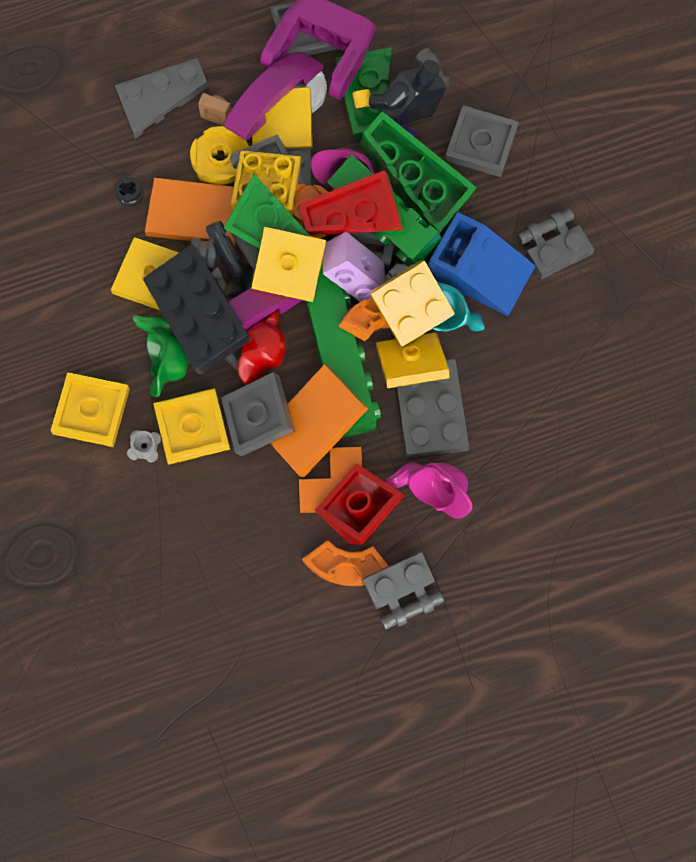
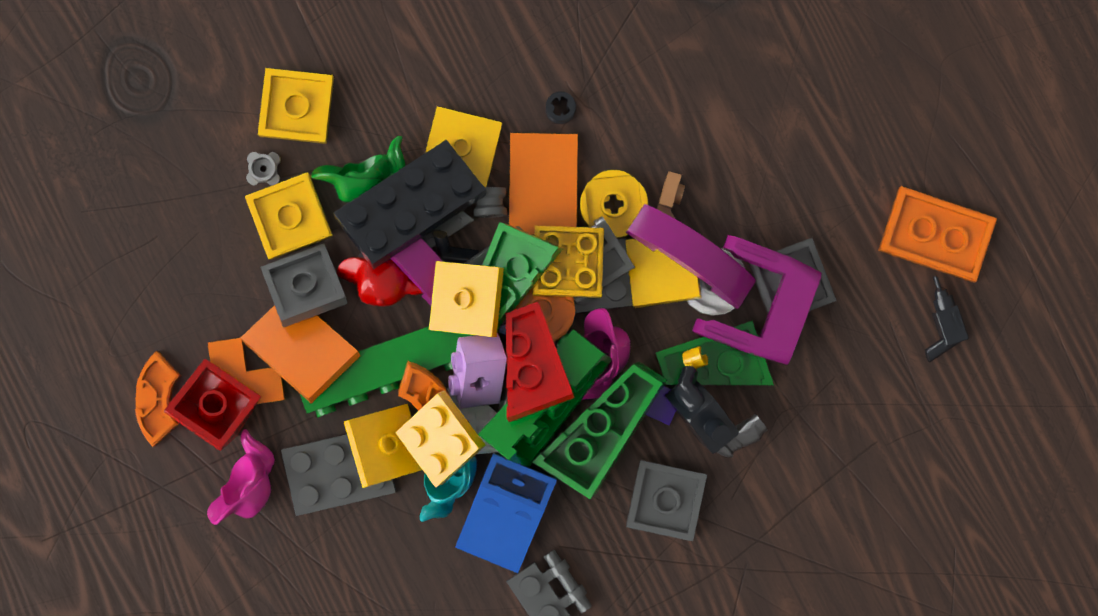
camera: 80 degrees right, 15 degrees up
dark grey wing [115,58,208,139] -> none
black axle [206,221,246,279] -> none
plate [362,552,444,630] -> none

